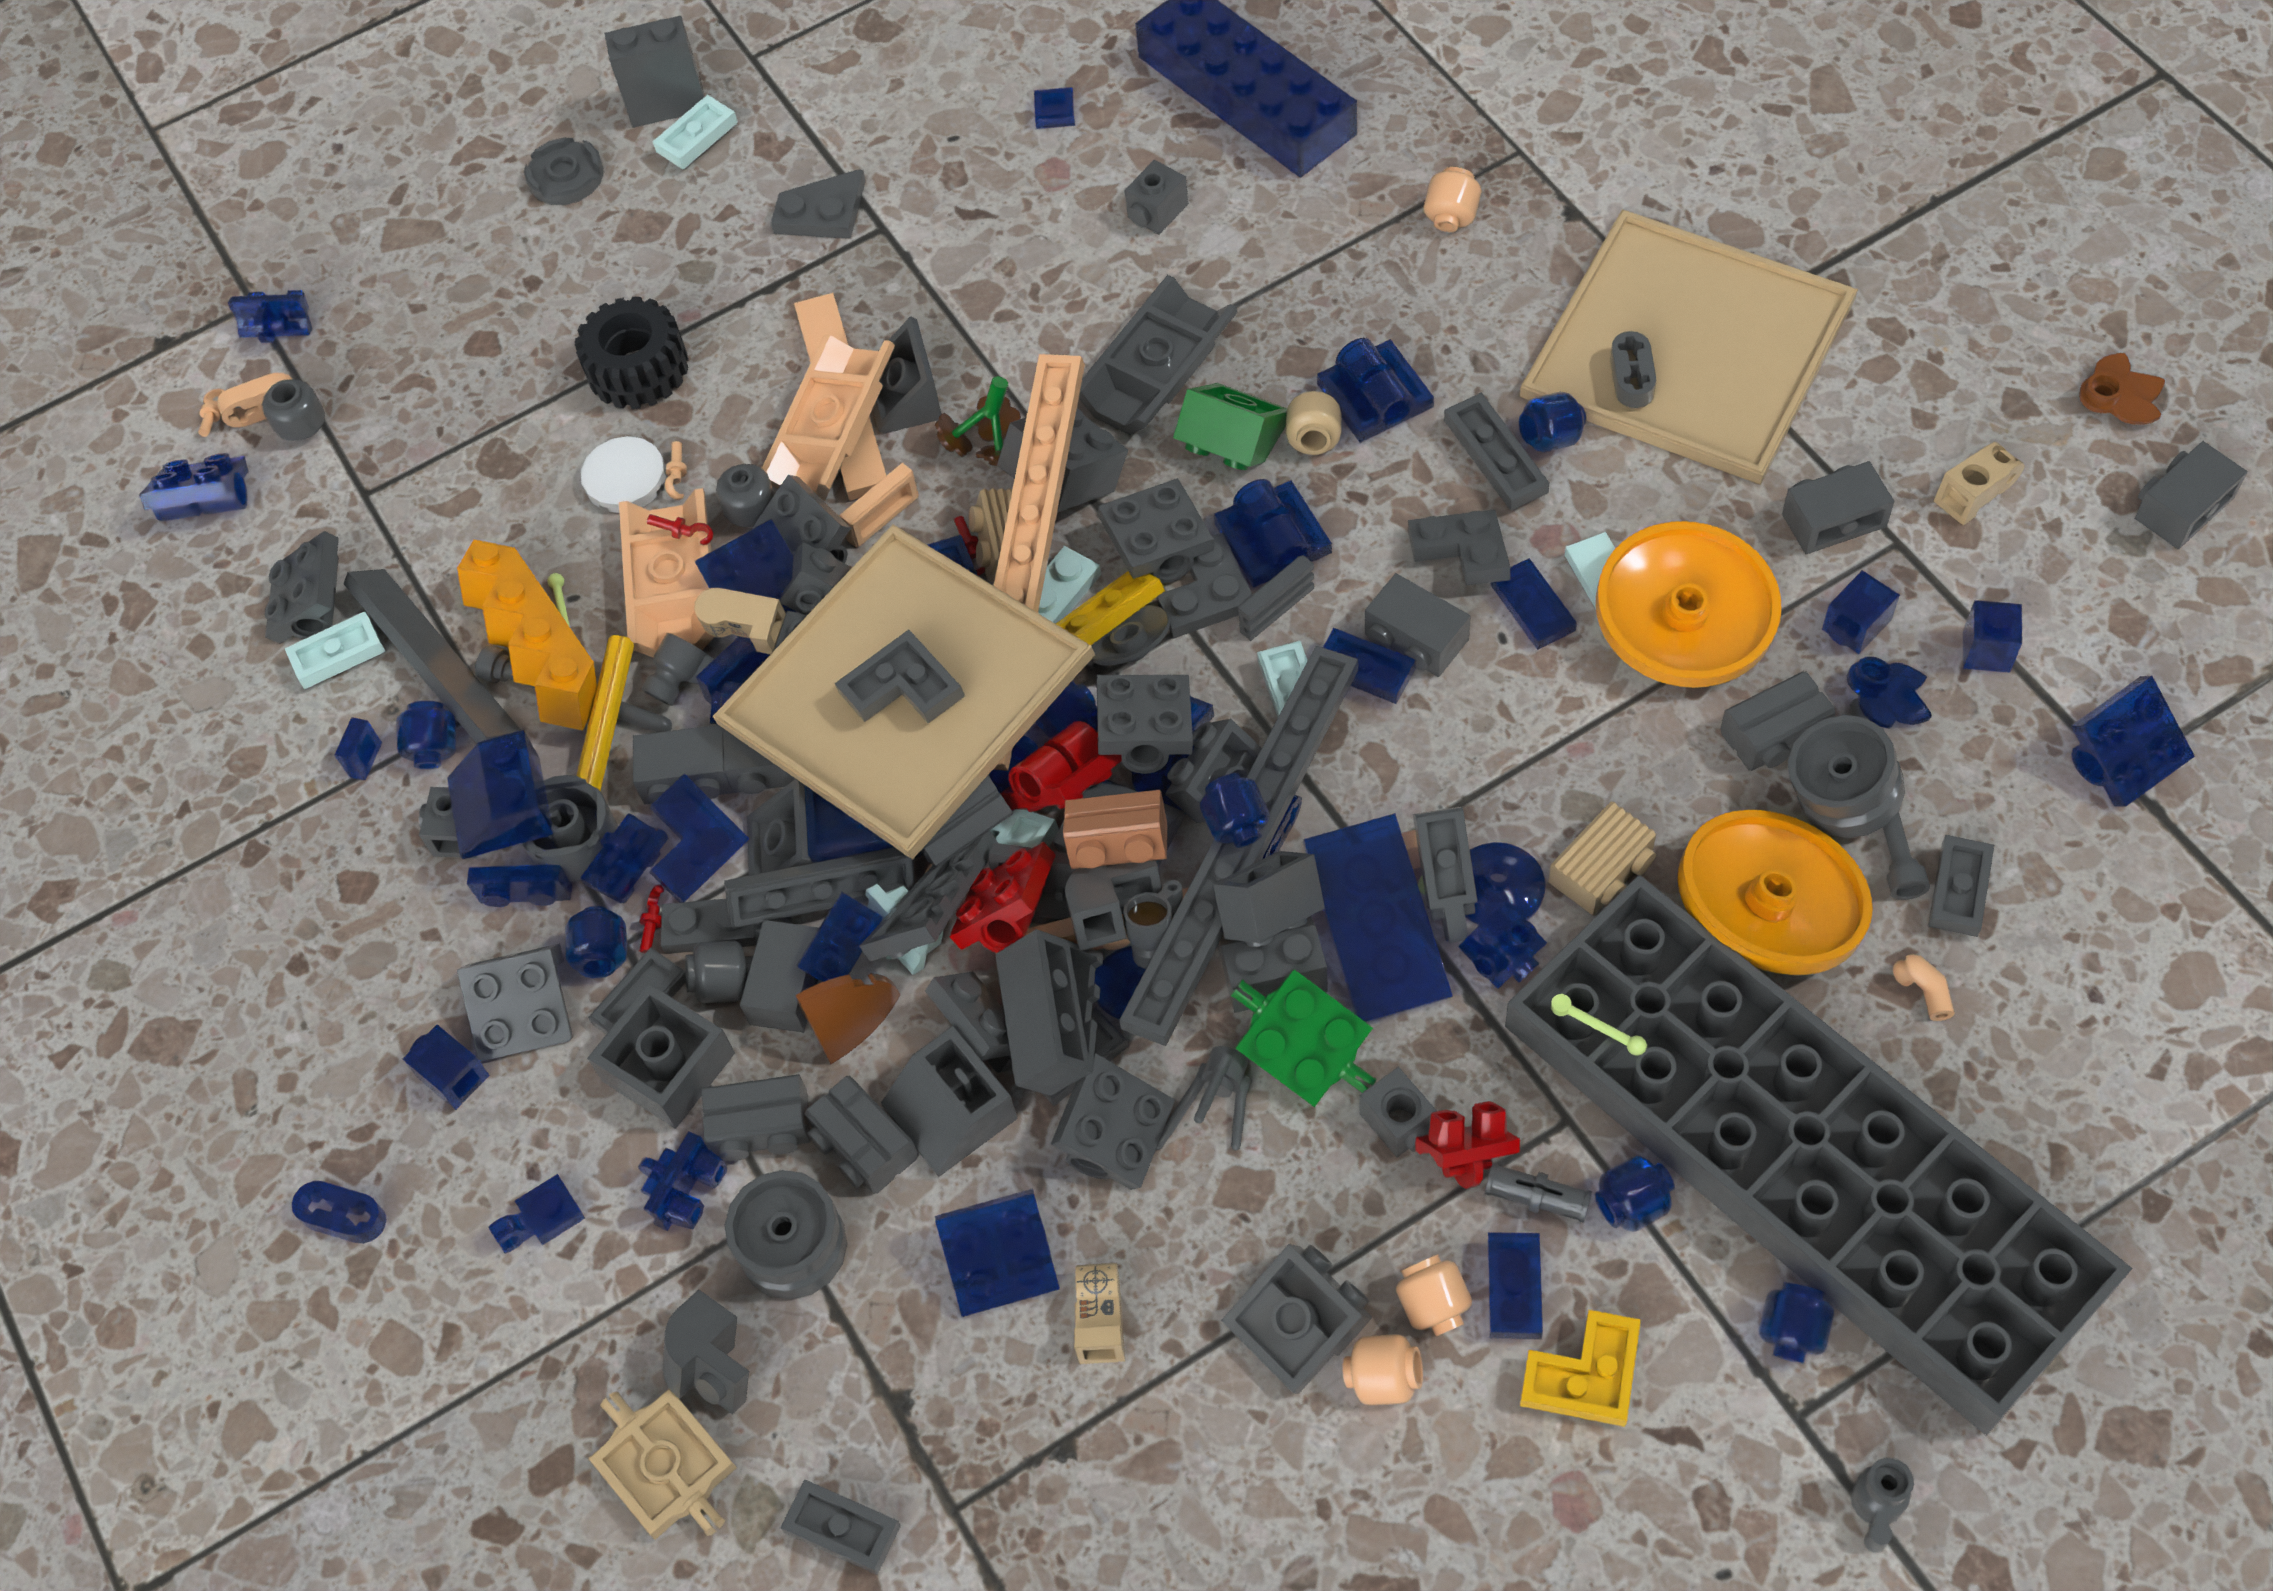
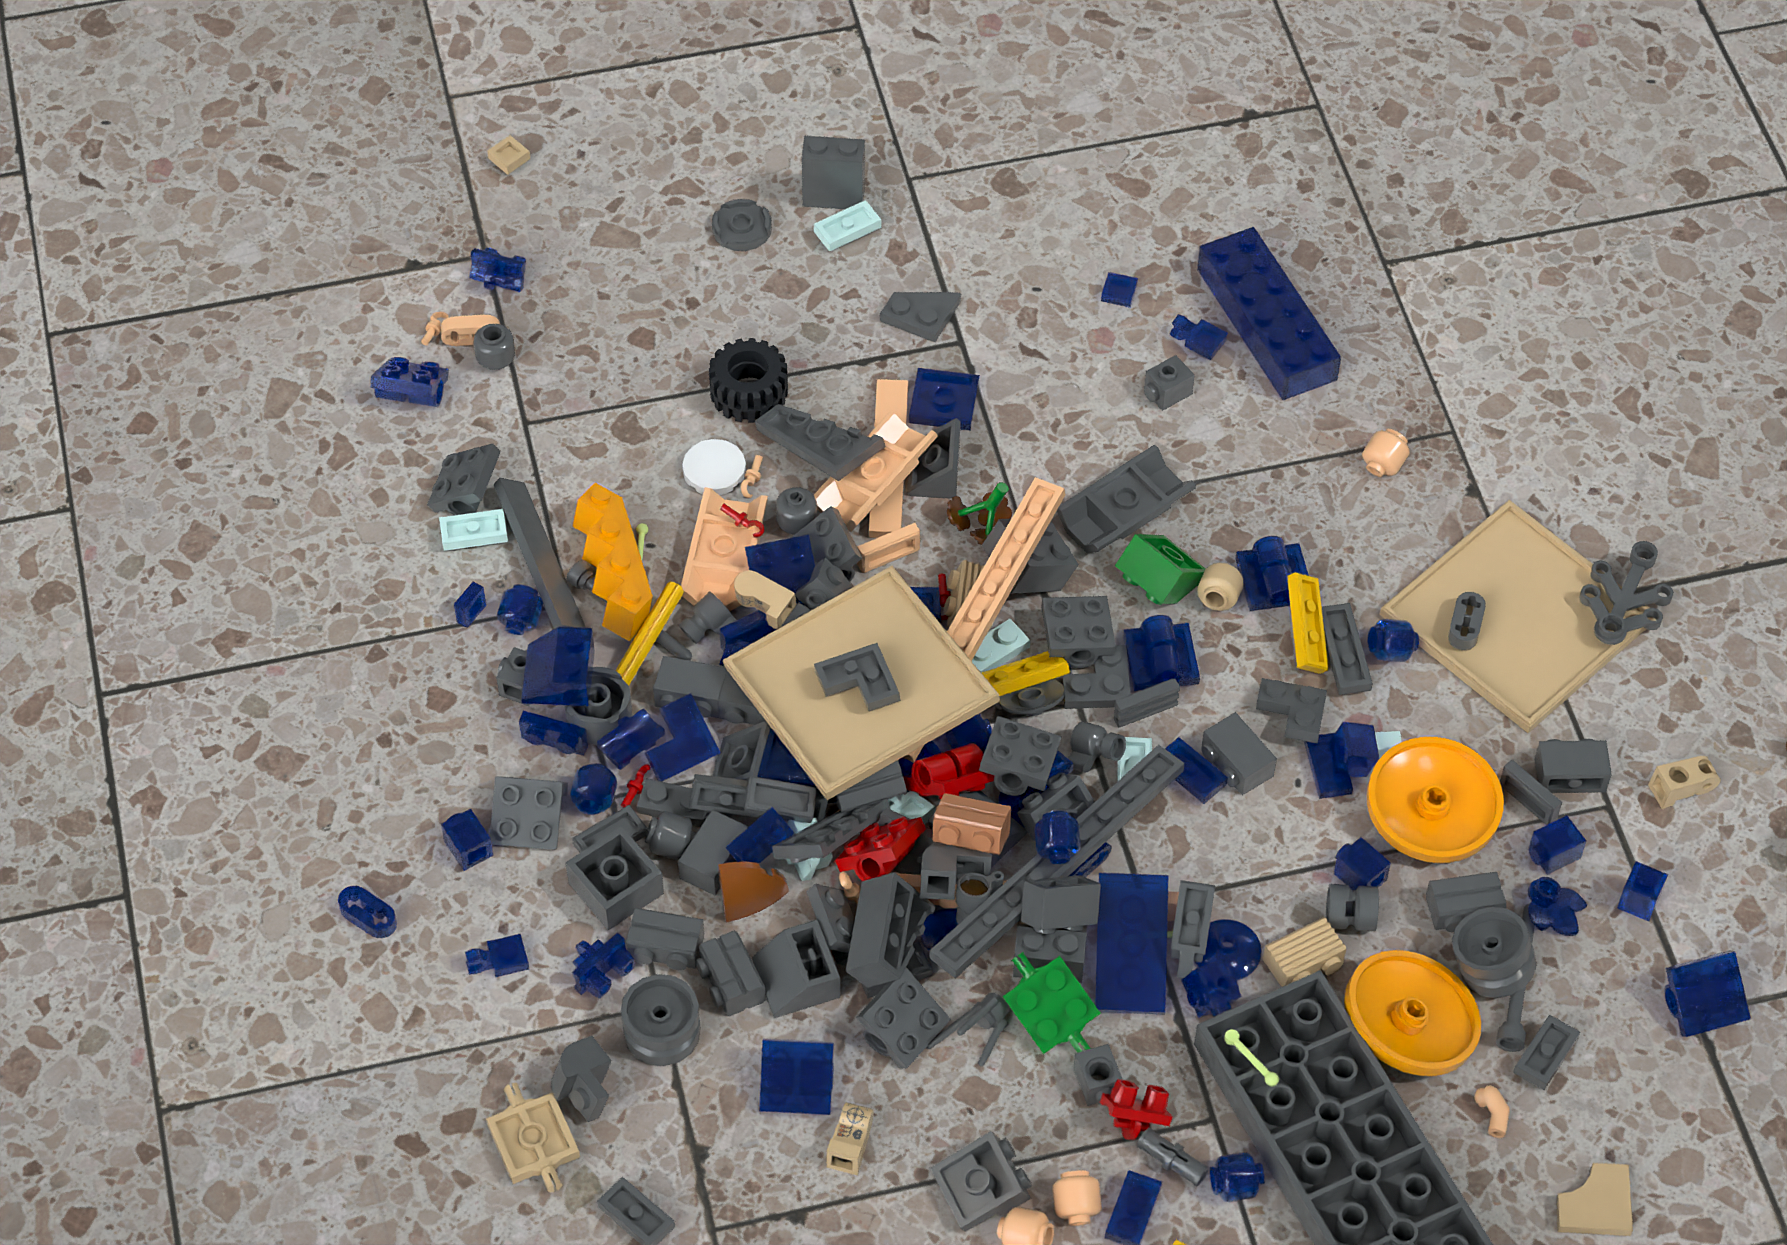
camera: 10 degrees right, 5 degrees down
none -> tan plate [487,135,530,174]
none -> dark grey tile [744,776,817,823]
none -> dark grey wing [755,404,885,481]
none -> light nougat hand [839,872,861,905]
none -> clear blue tile [909,368,980,431]
none -> dark grey piece [1066,721,1126,773]
none -> clear blue plate [1170,314,1228,361]
none -> yellow tile [1287,572,1328,674]
none -> dark grey wheel [1326,884,1379,932]
none -> clear blue brick [1330,722,1380,777]
none -> clear blue brick [1334,837,1391,890]
none -> dark grey tile [1500,760,1562,826]
none -> tan tile [1556,1163,1633,1236]
none -> dark grey plant [1579,541,1674,645]

